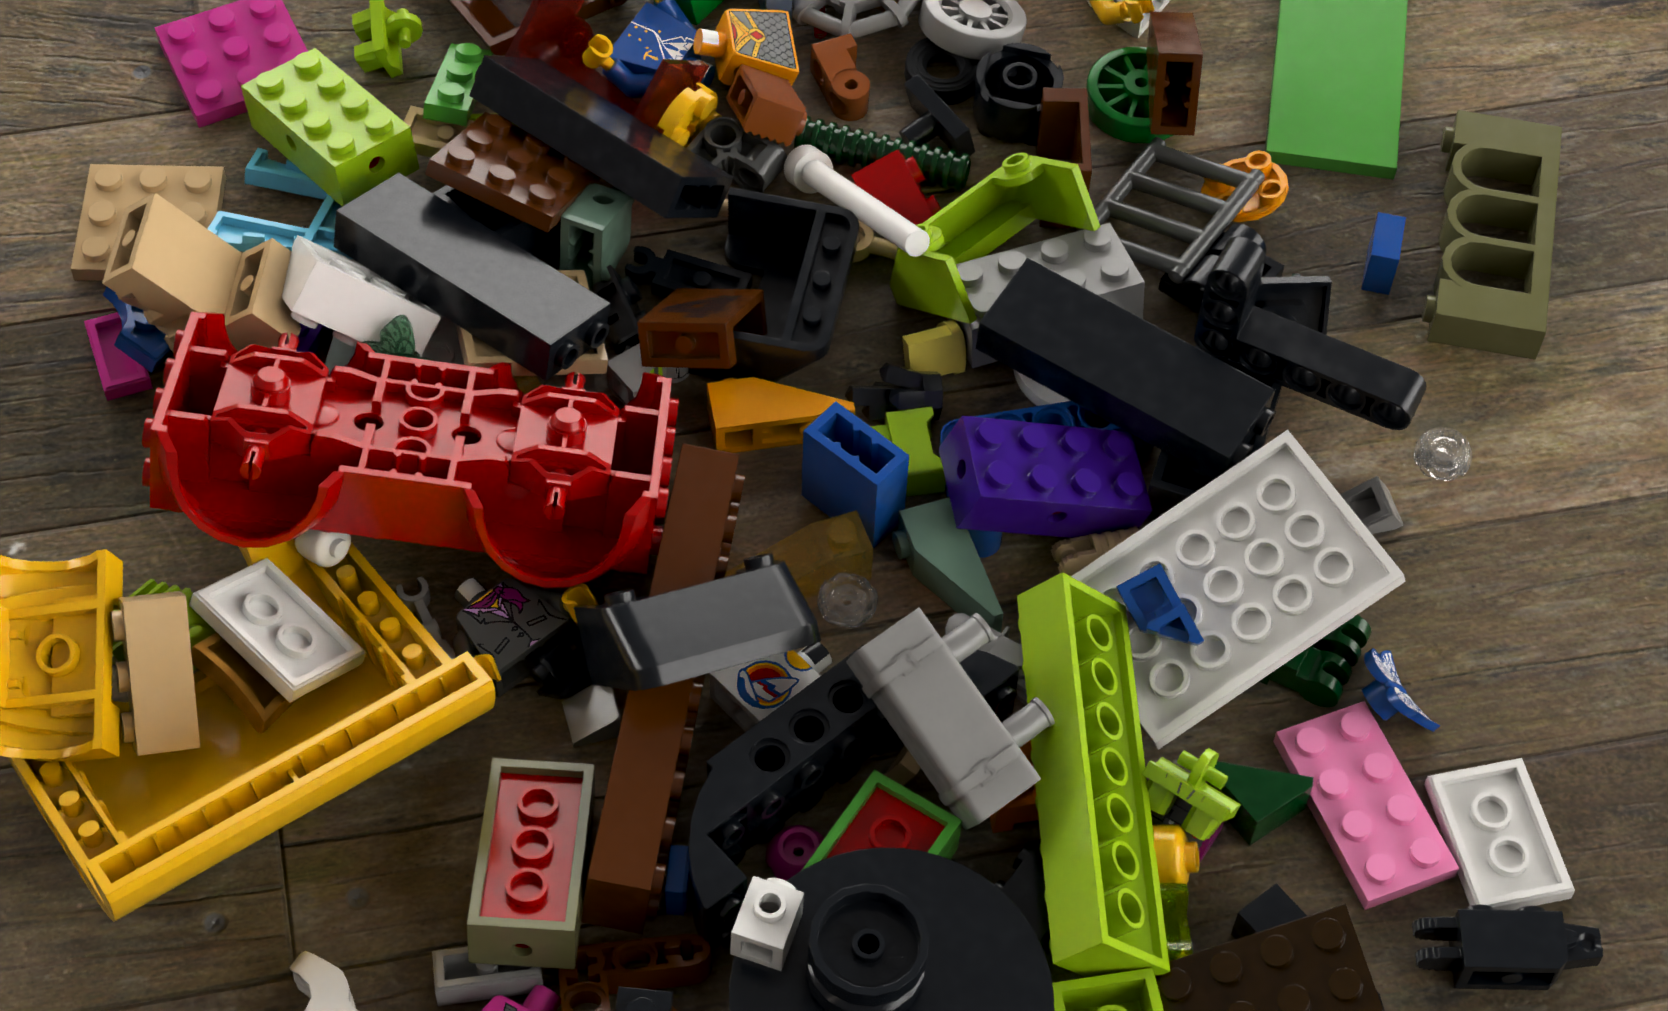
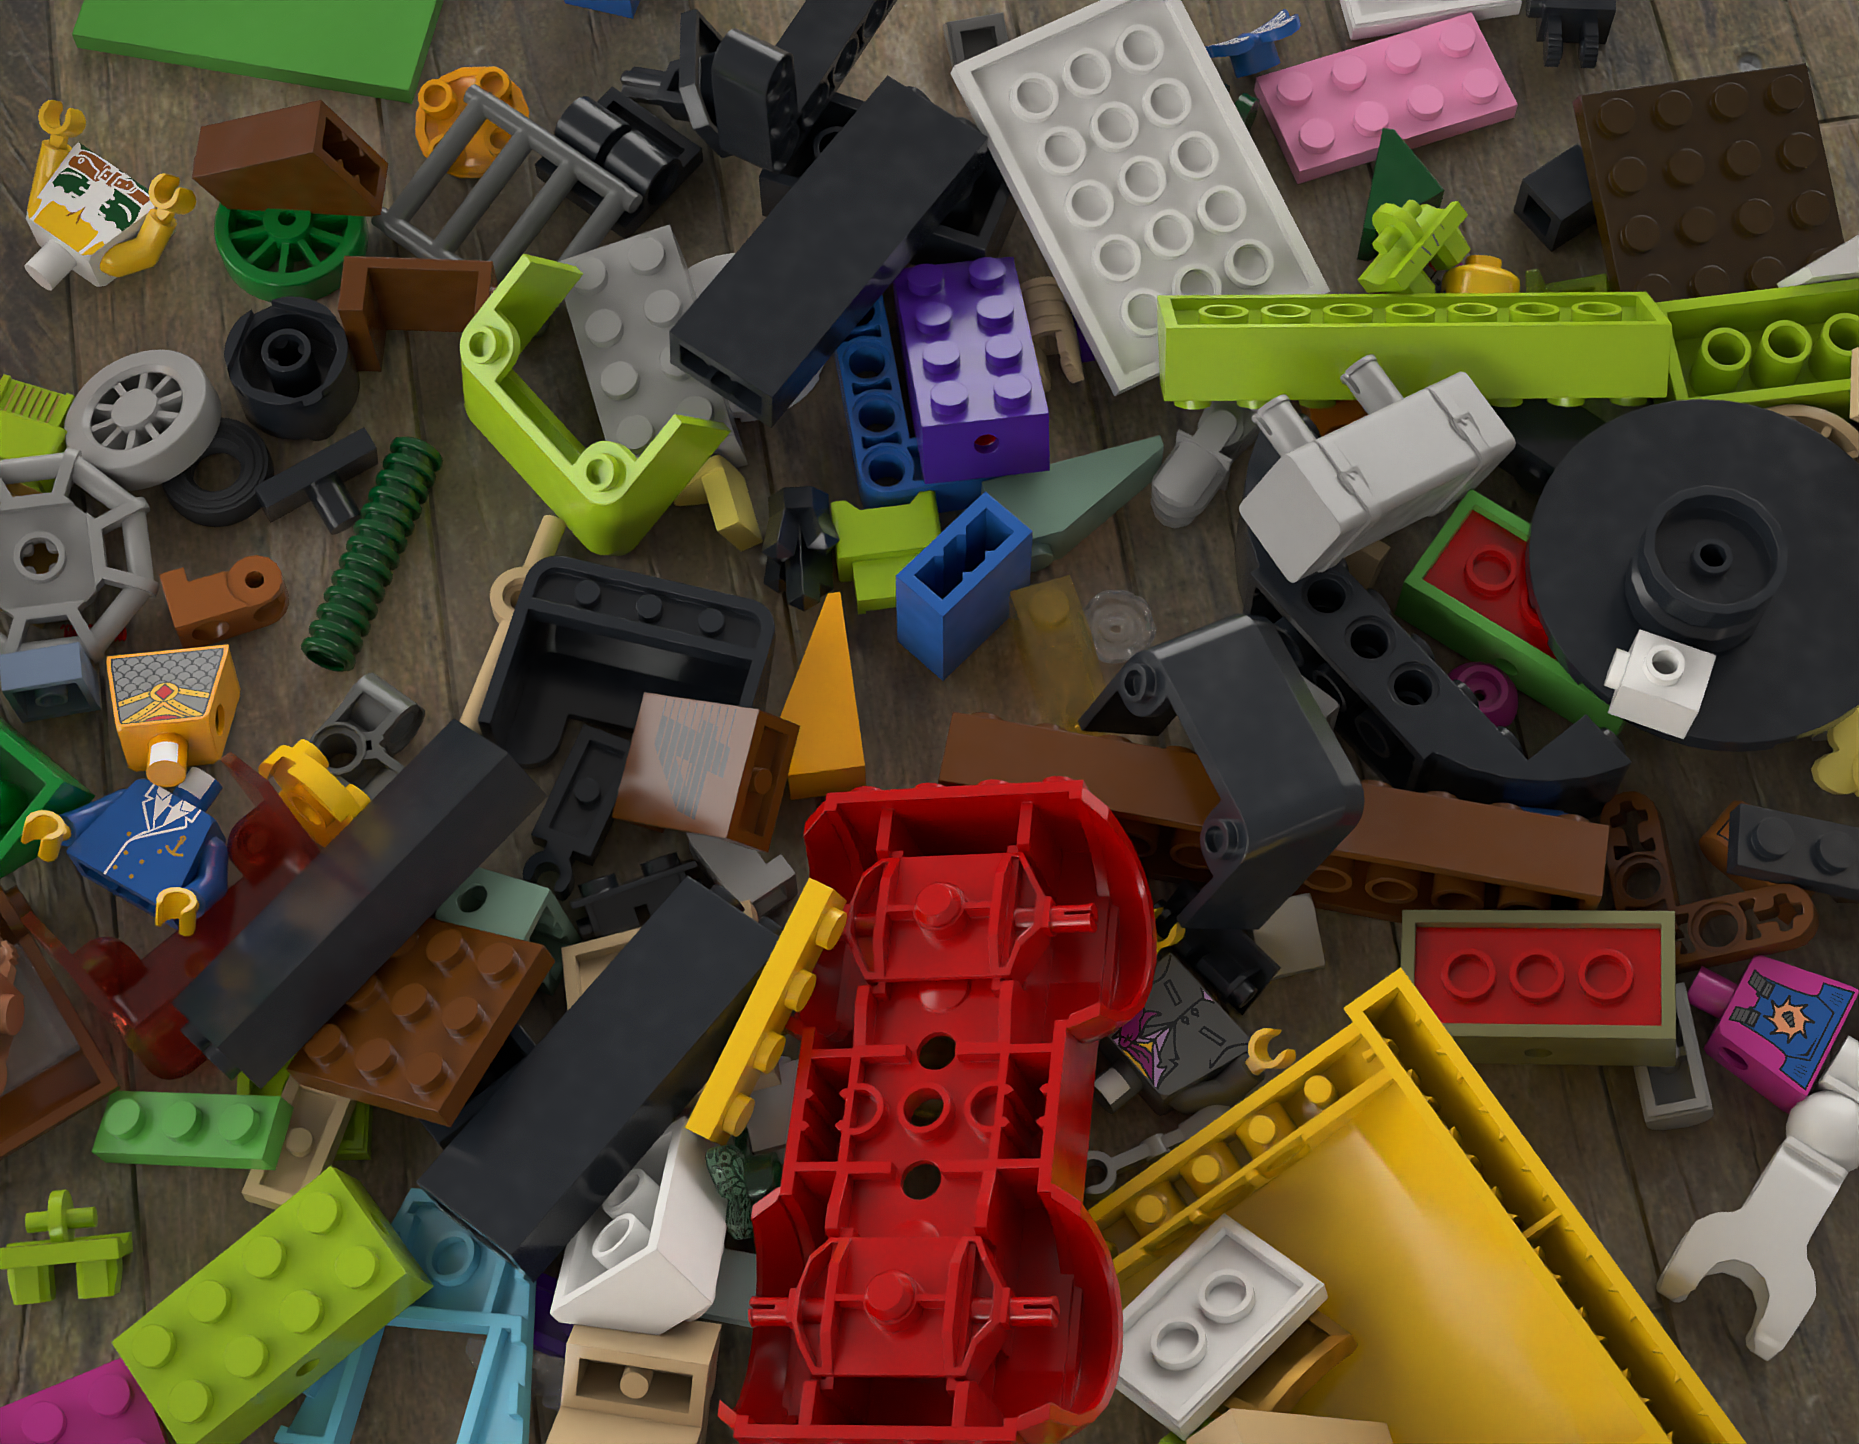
camera: 85 degrees left, 10 degrees up
dark orange brick [726,64,807,147] -> none
white piece [784,145,930,257] -> none
red slope [851,149,941,225] -> none
blue slope [1116,563,1204,646] -> none
none -> yellow plate [685,878,847,1147]

